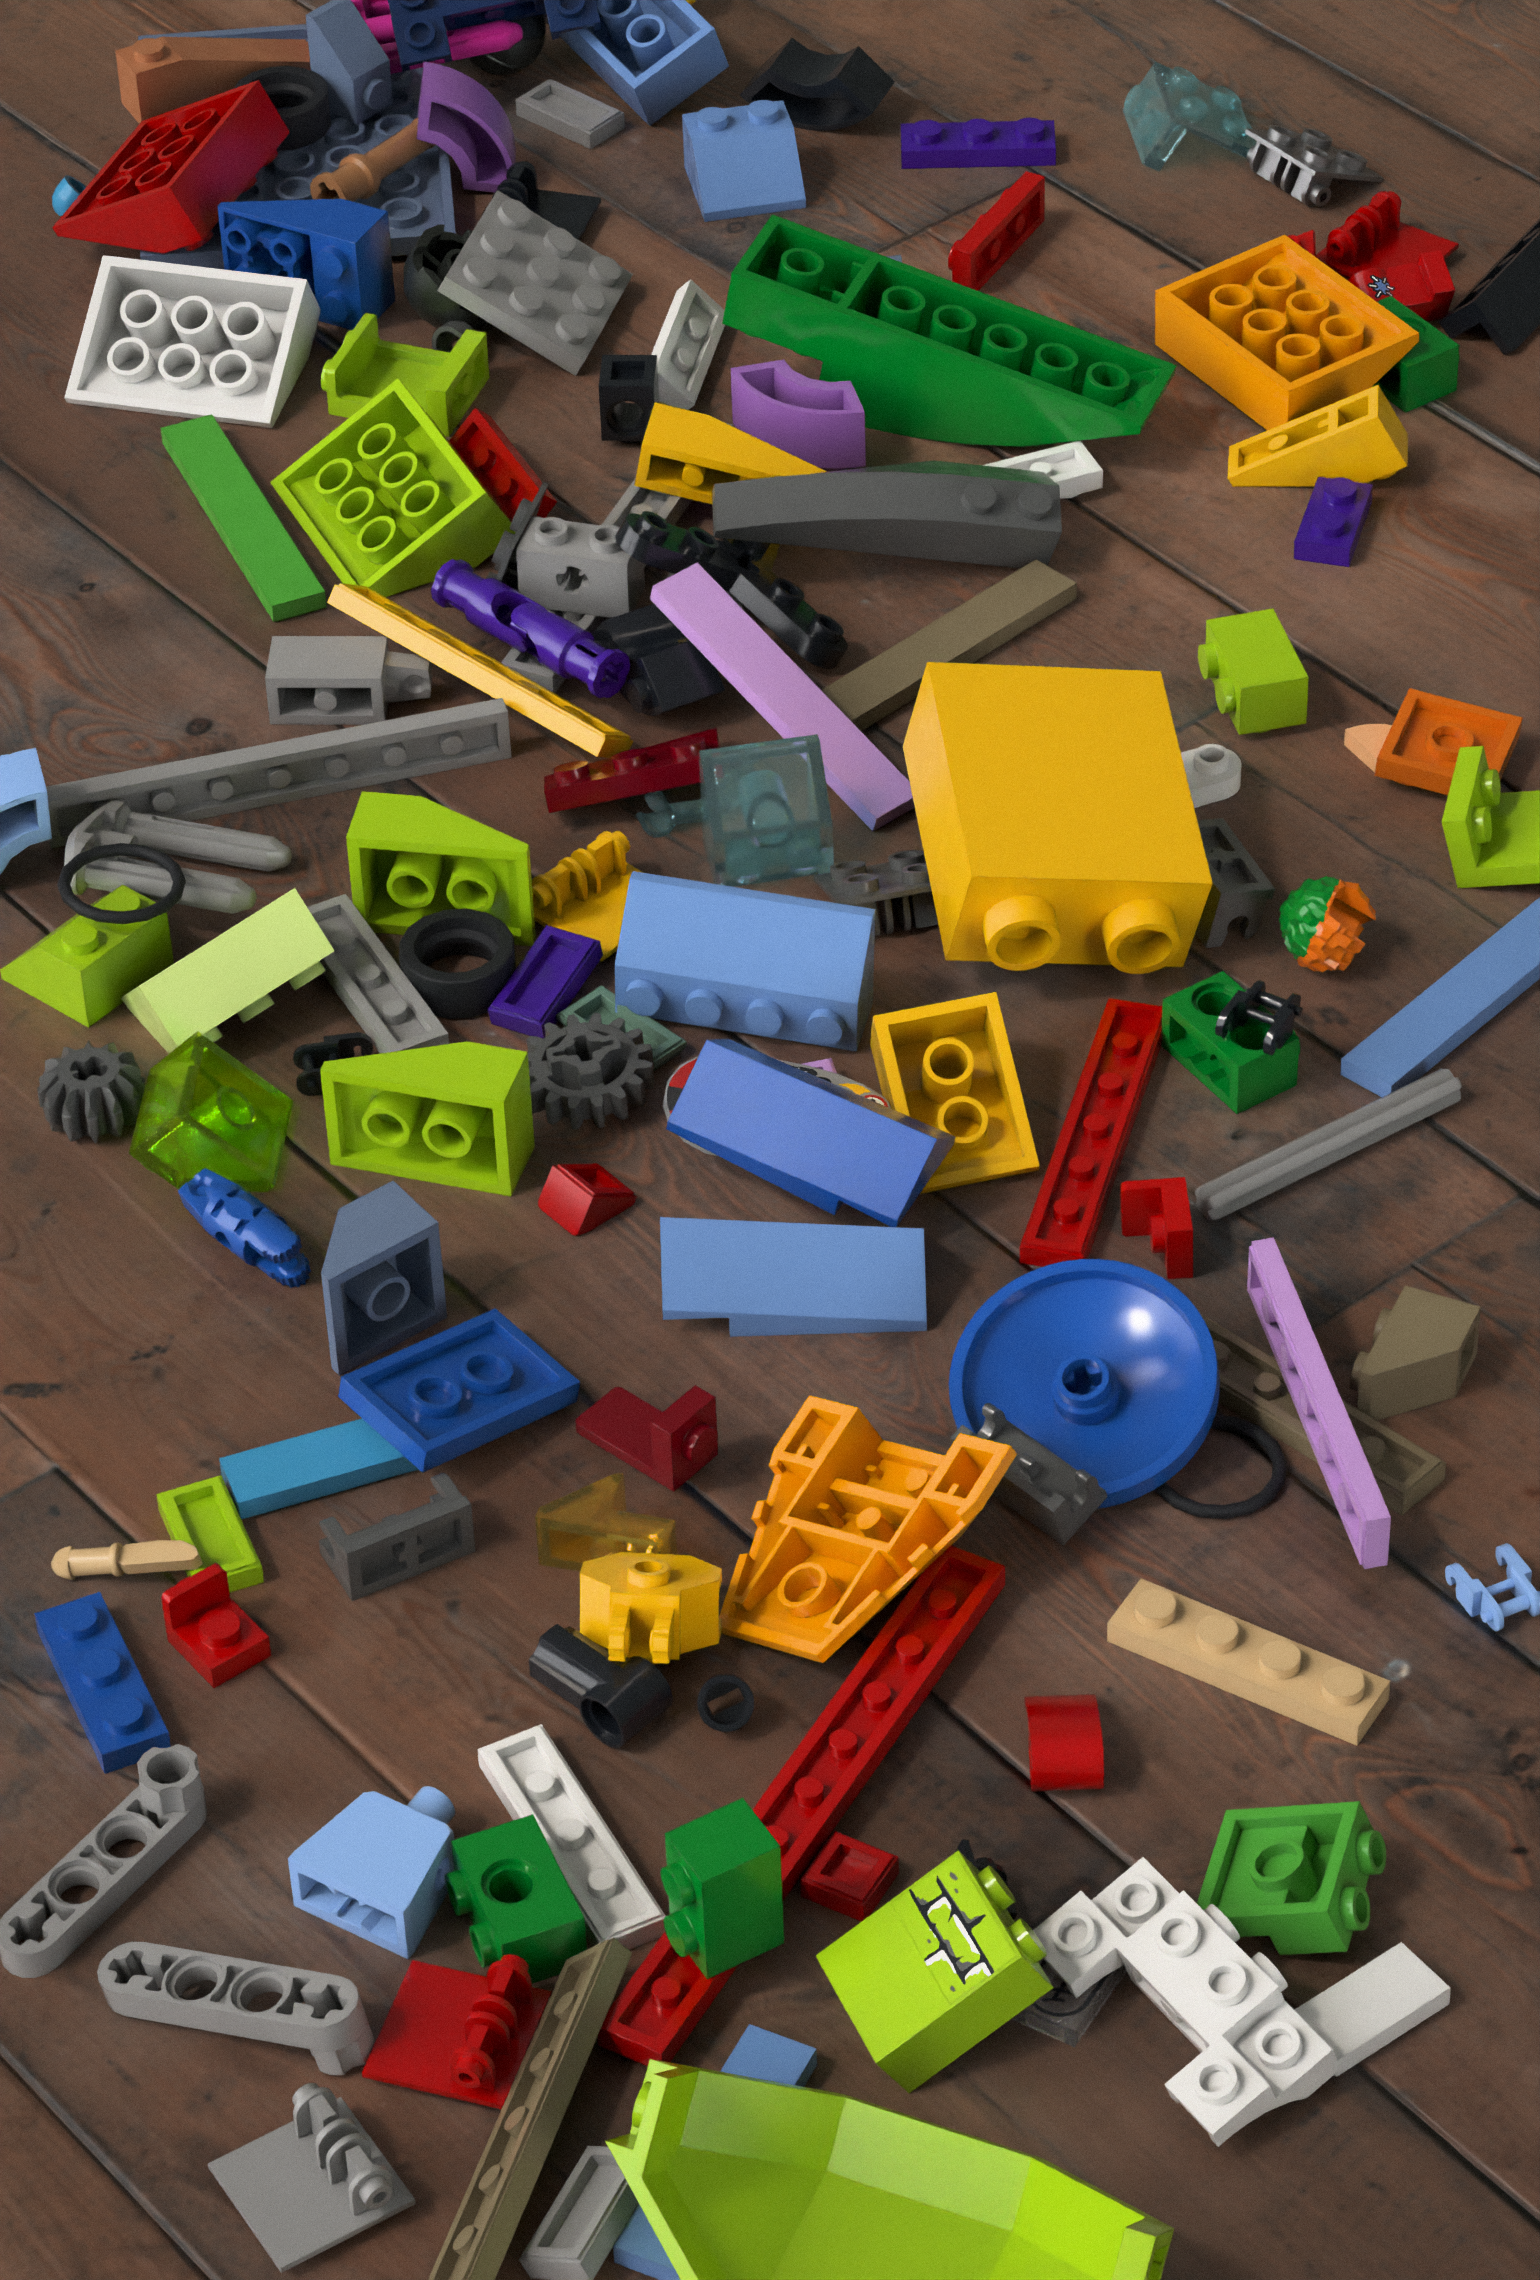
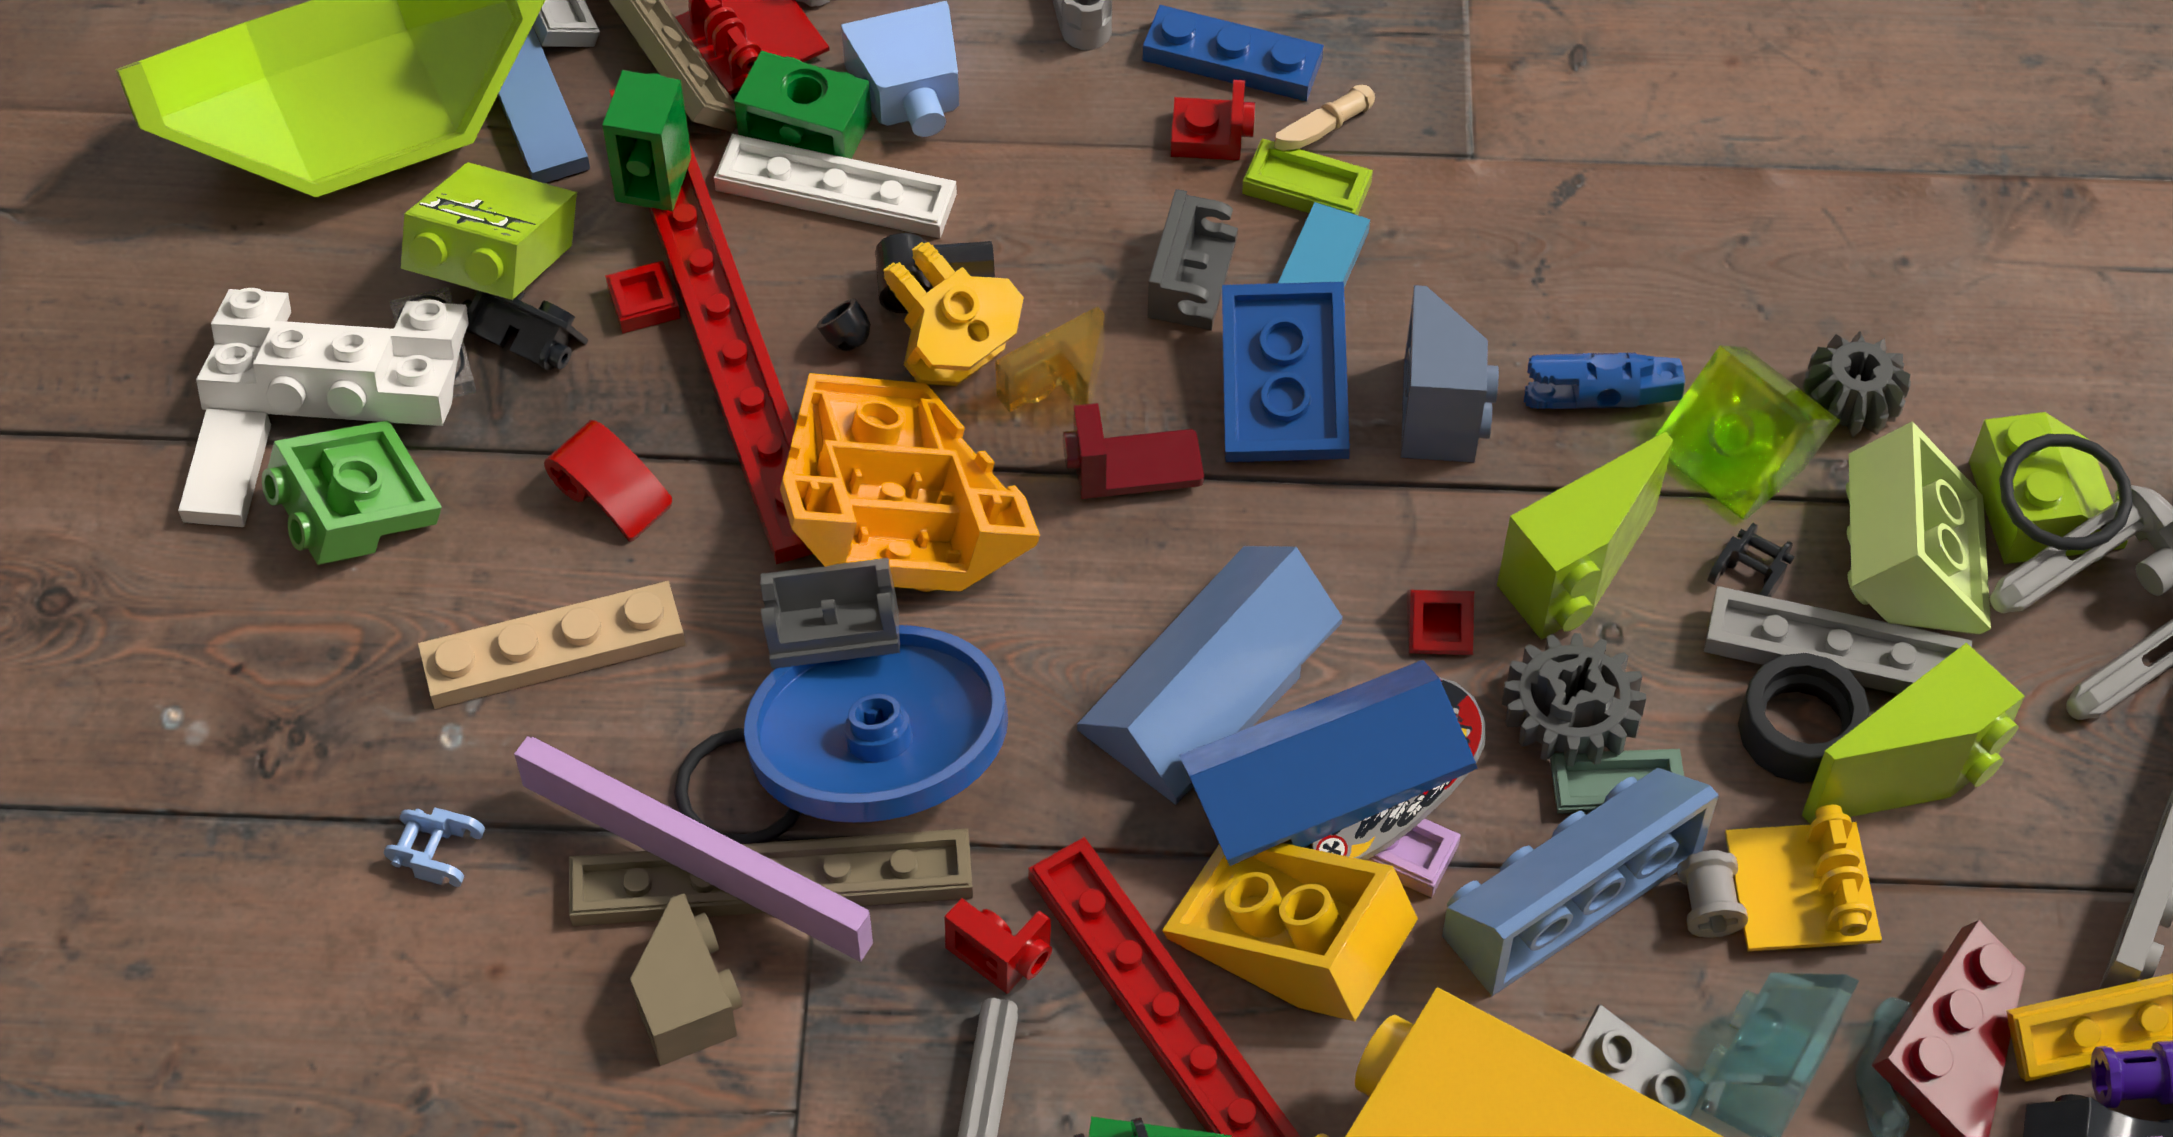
camera: 130 degrees right, 15 degrees up
dark purple tile [488,925,603,1039] -> none

